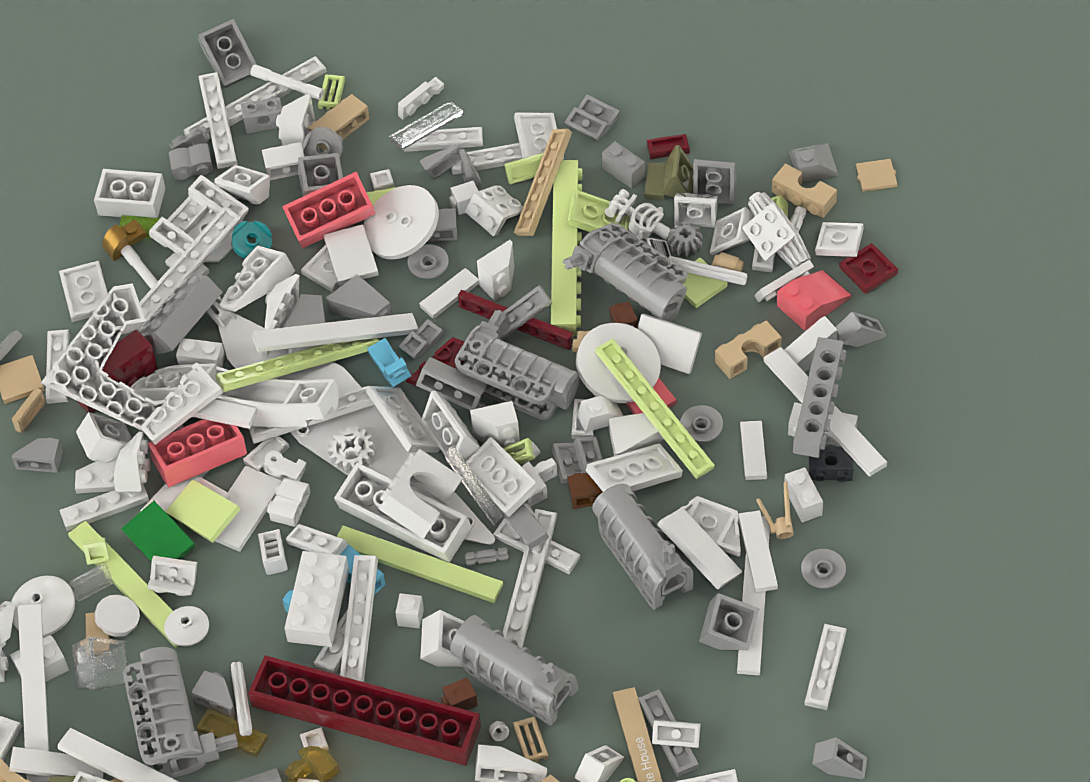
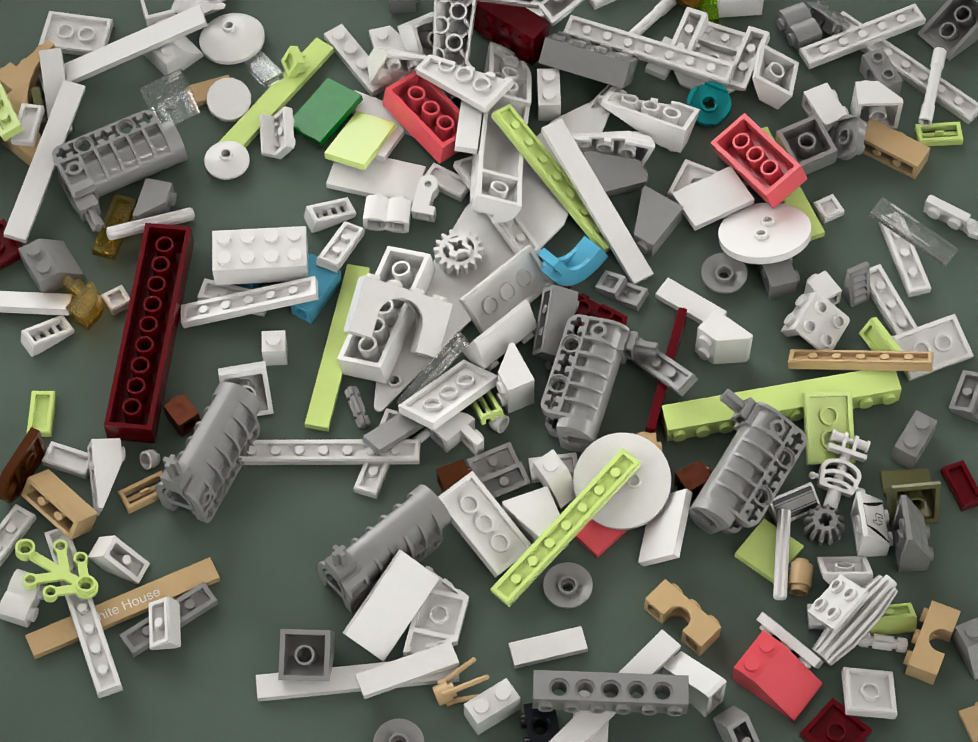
camera: 75 degrees right, 5 degrees up
light grey slope [420,144,461,180] -> none

